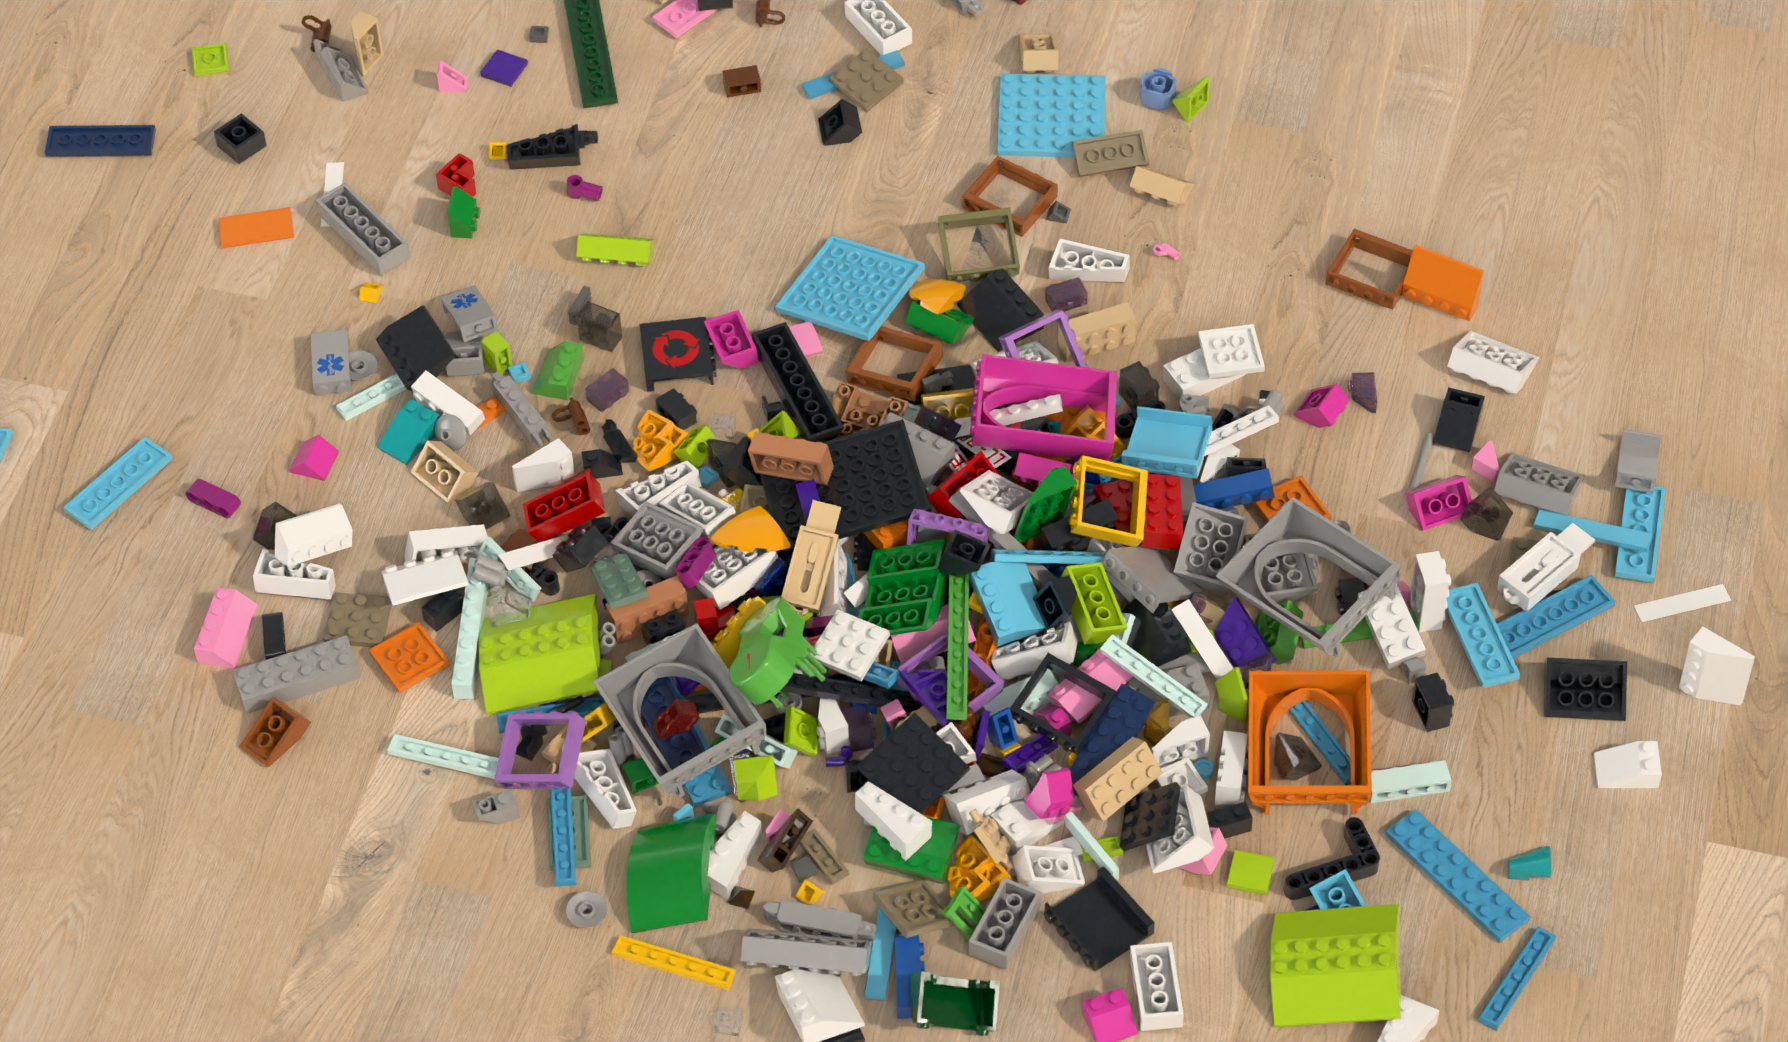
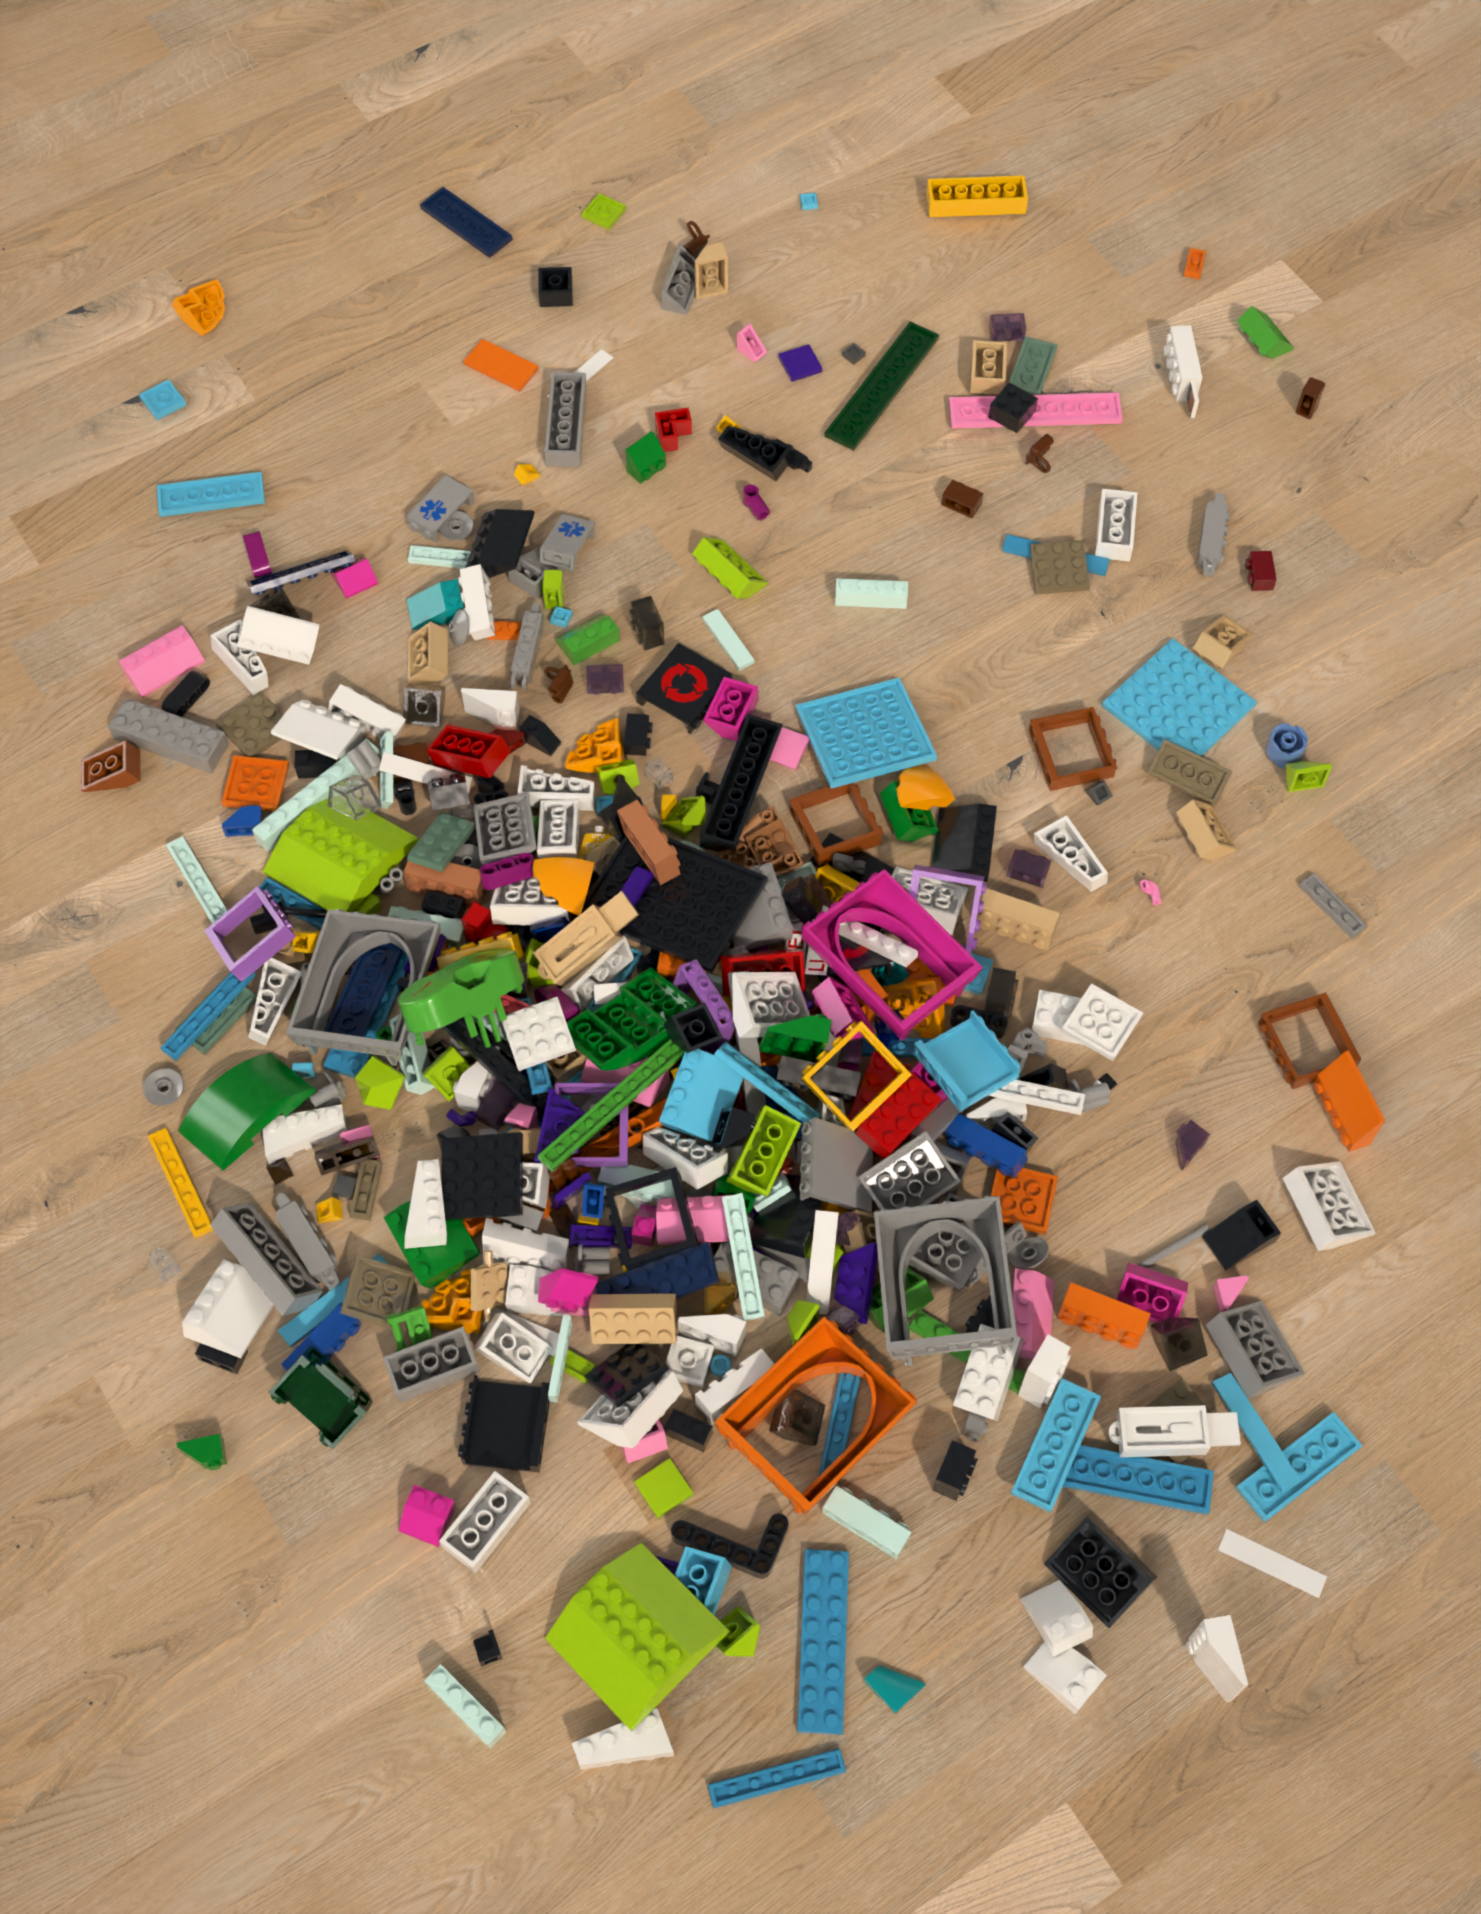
camera: 40 degrees right, 10 degrees up
light grey slope [472,789,519,824] -> none
dark grey tile [568,286,592,325] -> none
black hinge [602,419,637,462] -> none
clear red slope [653,699,700,740] -> none
black slope [818,99,862,146] -> none
olive window [938,208,1020,283] -> none
dark pink slope [1294,383,1349,428] -> none
light grey panel [1615,429,1662,493] -> none
none -> blue slope [222,805,264,837]
none -> plate [247,550,355,595]
none -> light aqua tile [702,609,755,671]
none -> lime slope [715,1606,760,1657]
none -> light aqua brick [835,578,908,609]
none -> white slope [1021,1580,1093,1657]
none -> orange brick [1057,1282,1151,1349]
none -> light grey tile [1299,873,1367,939]

